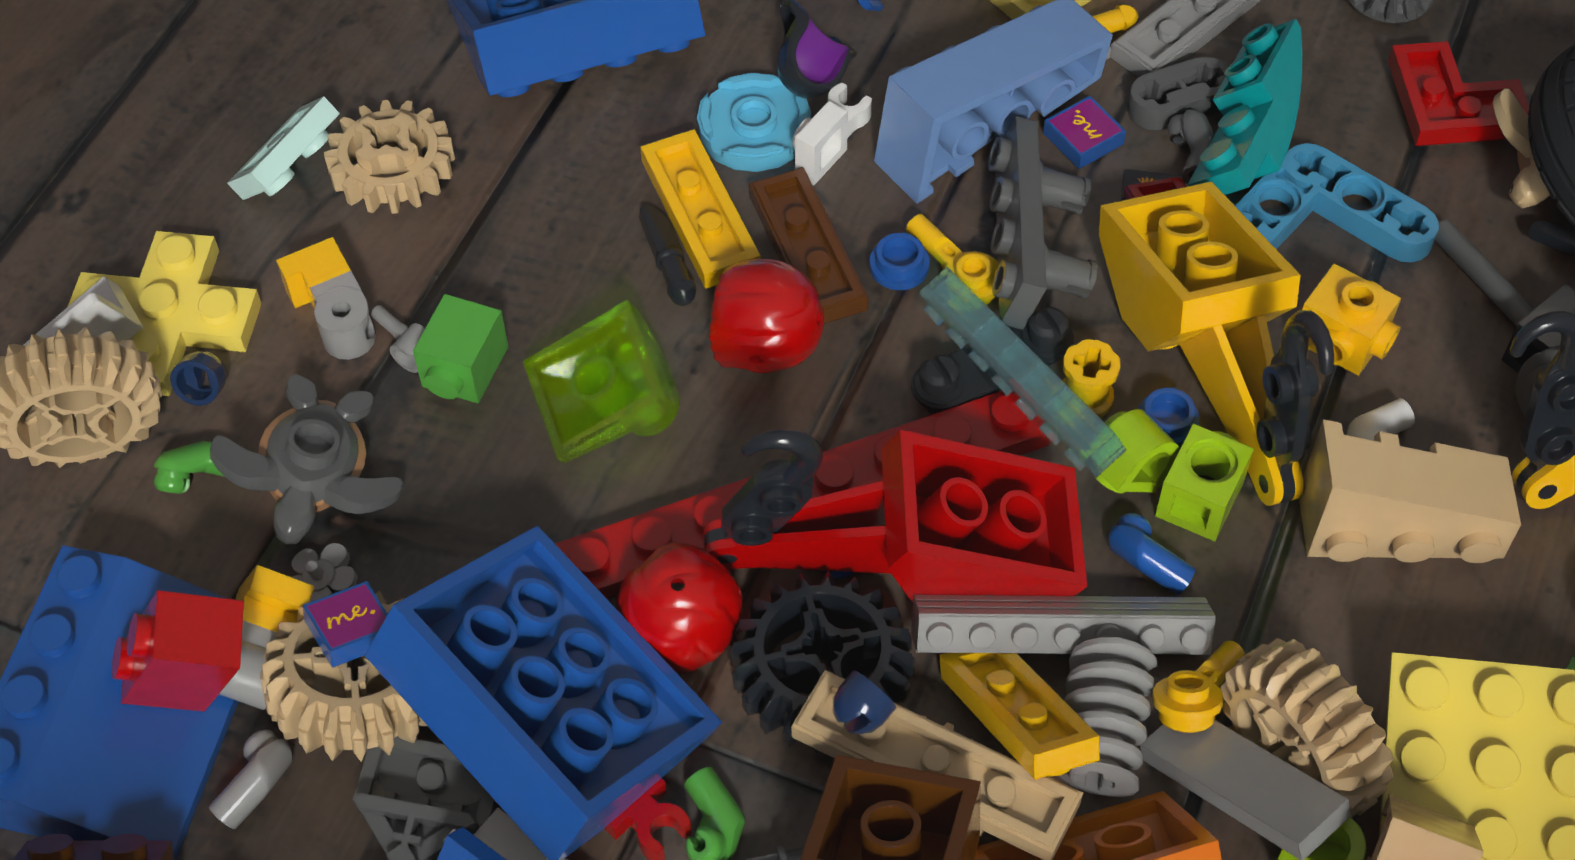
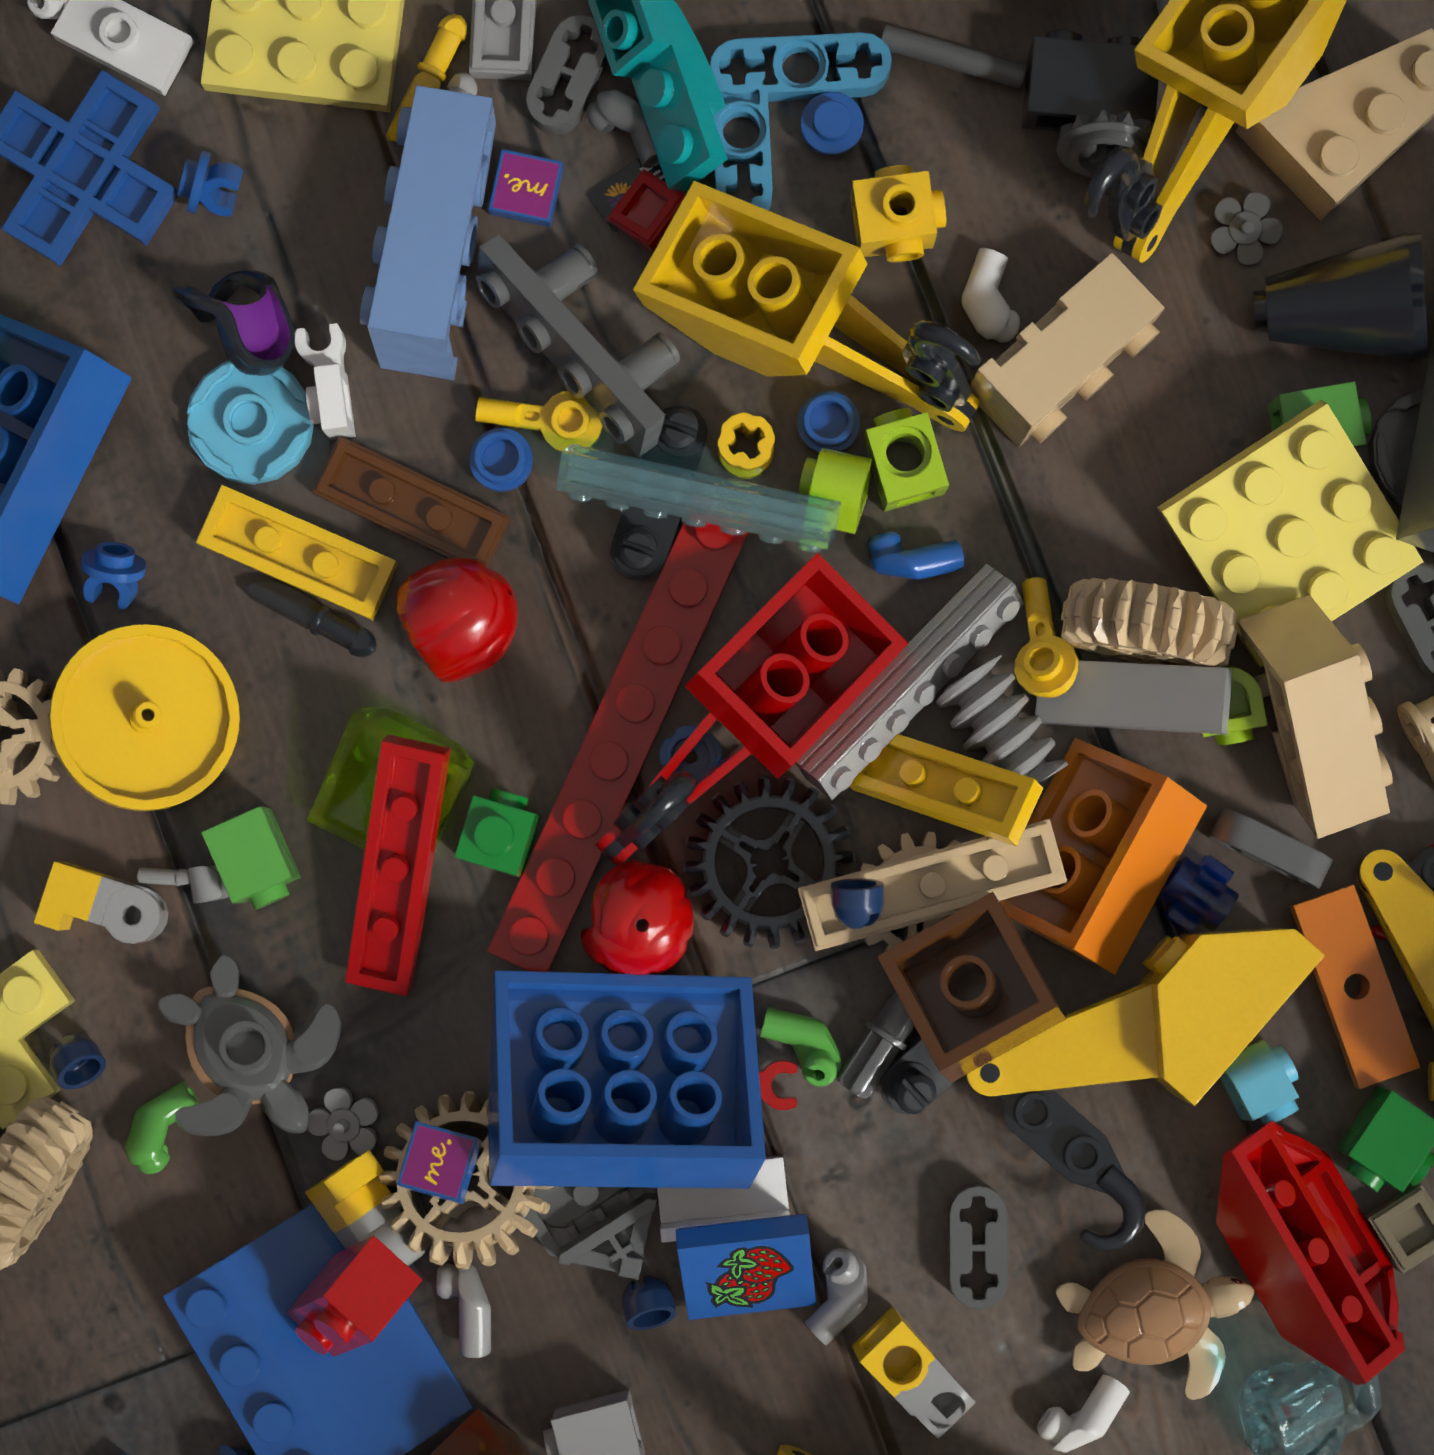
camera: 40 degrees left, 30 degrees up
none -> yellow piece [49,624,240,811]
none -> blue plate [81,541,146,610]
none -> red plate [345,734,451,997]
none -> green brick [454,788,540,877]
none -> blue plate [801,92,864,156]

